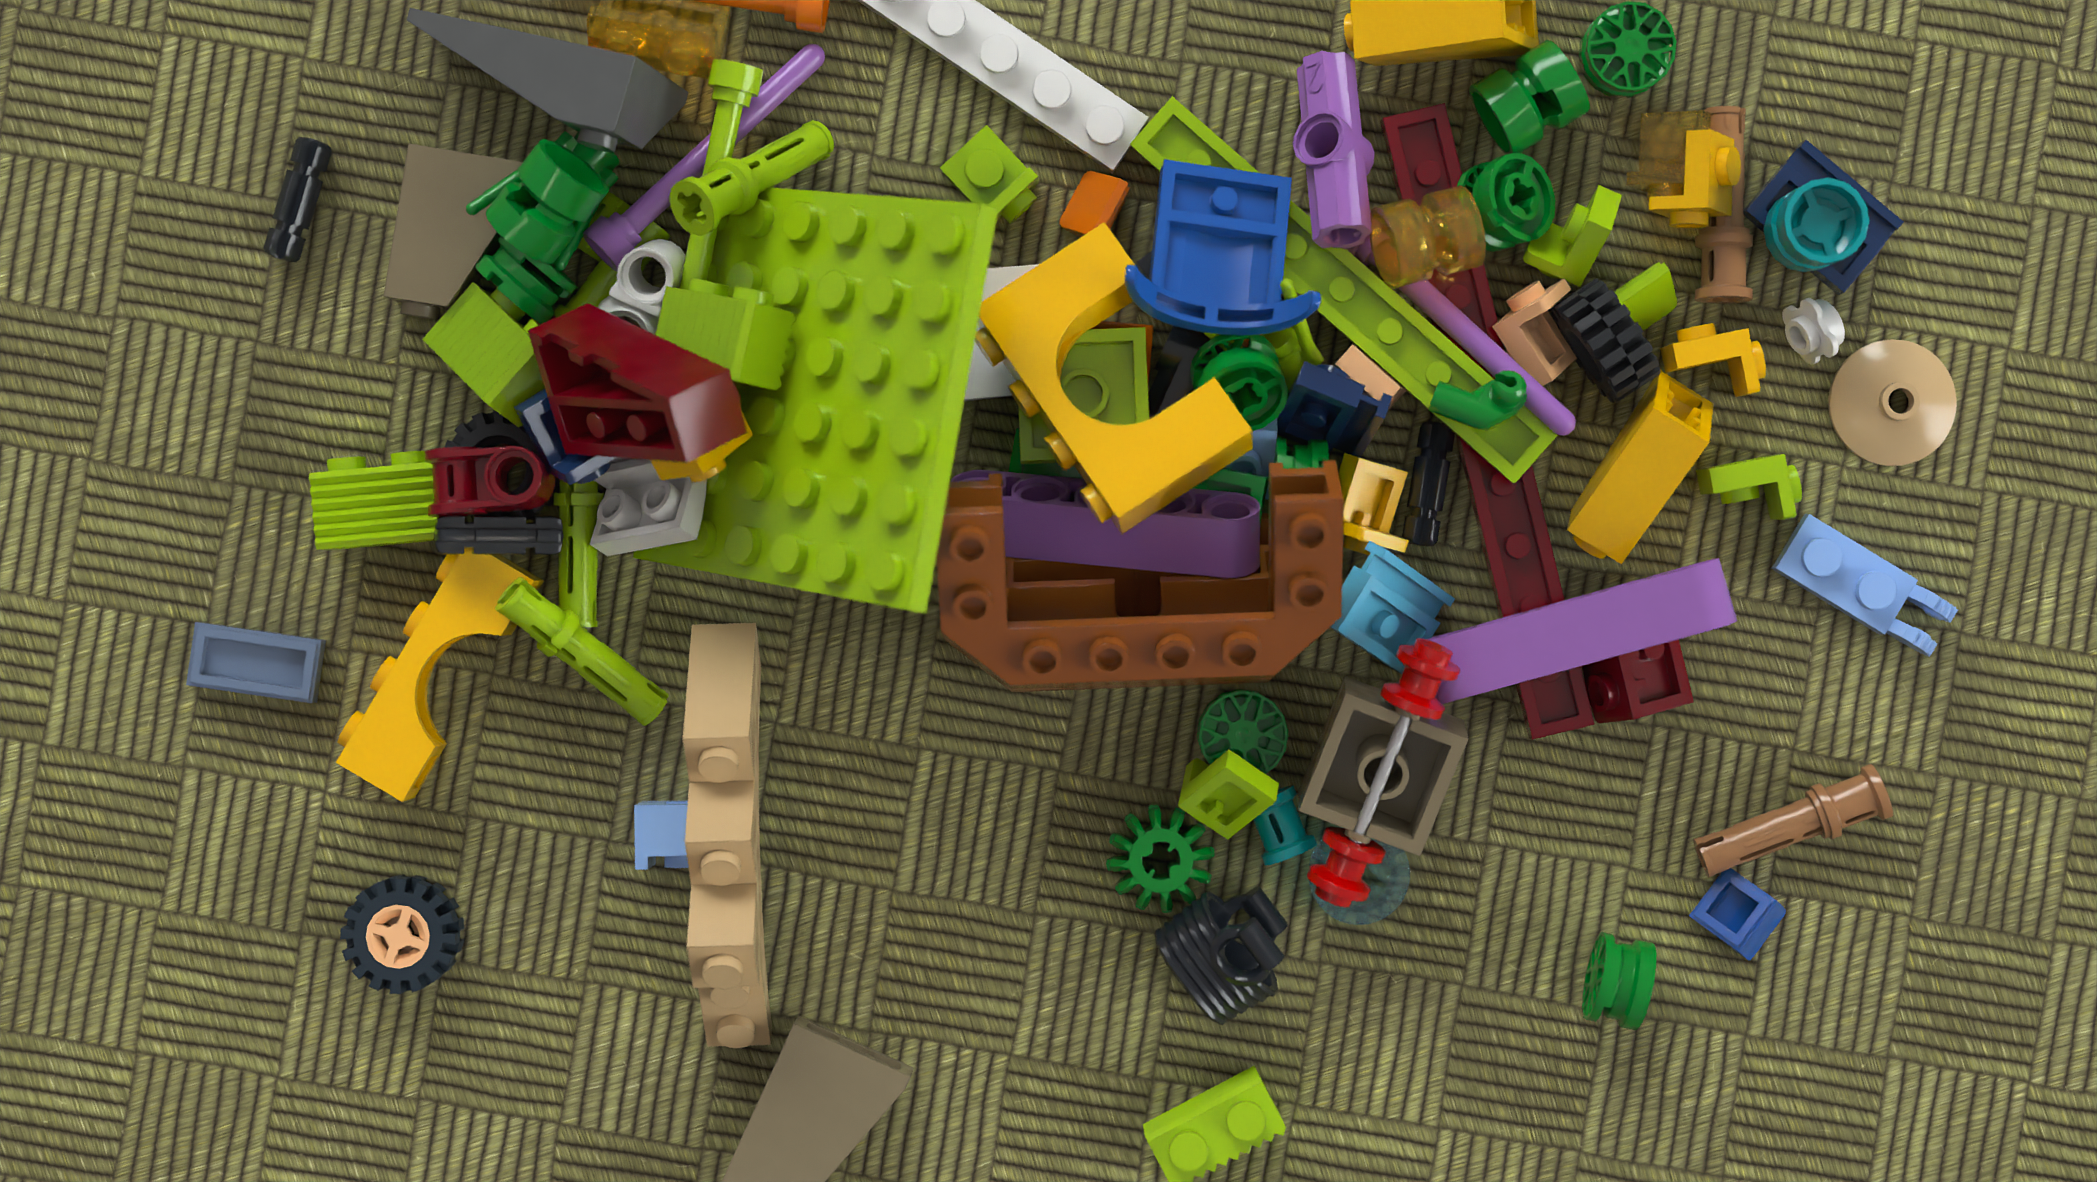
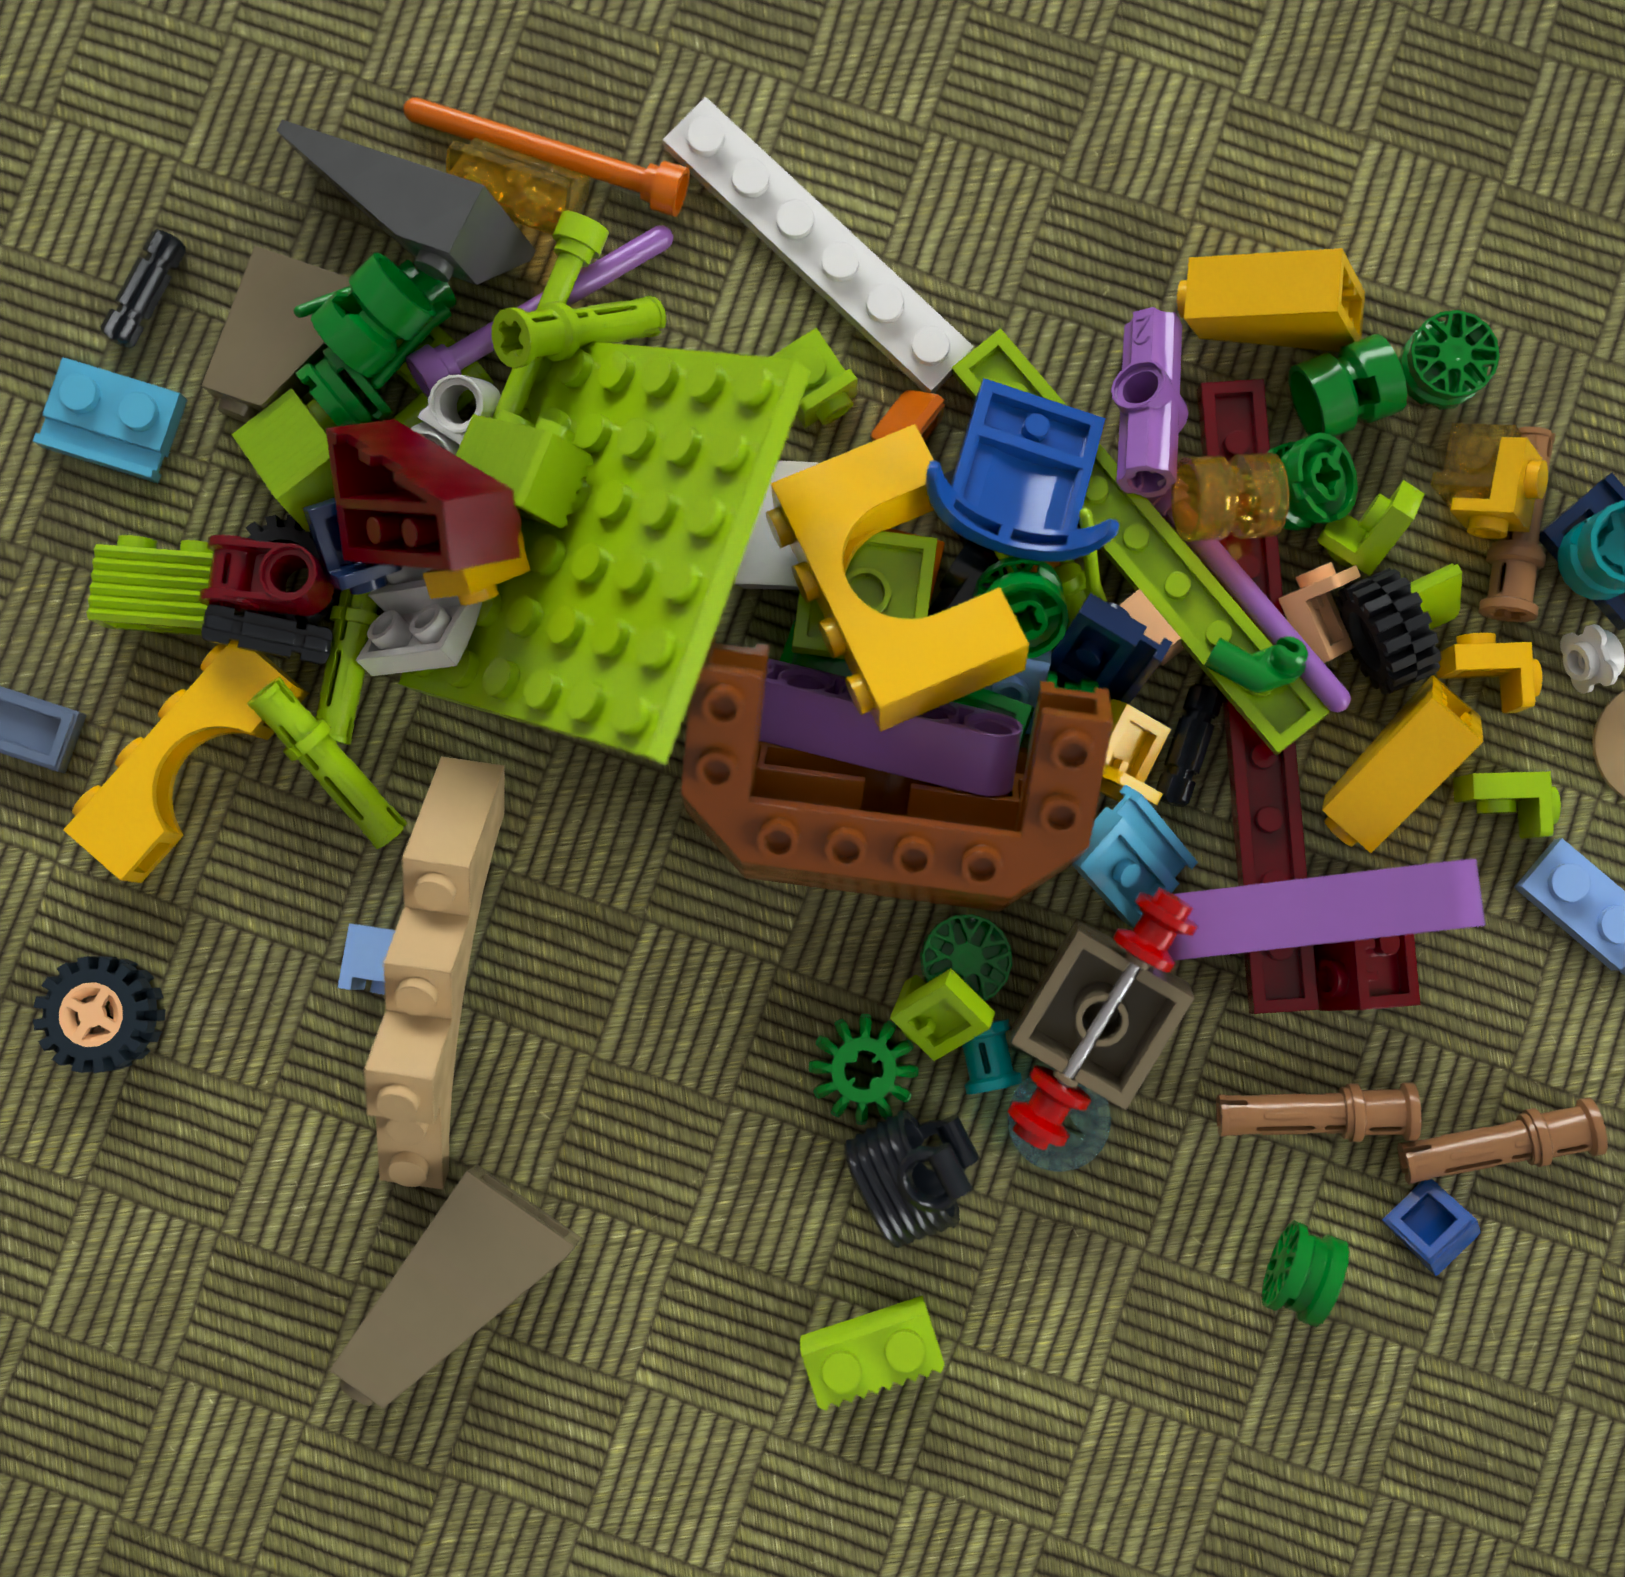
camera: 10 degrees right, 5 degrees down
none -> medium azure plate [33,357,187,483]
none -> medium nougat pin [1216,1082,1421,1142]

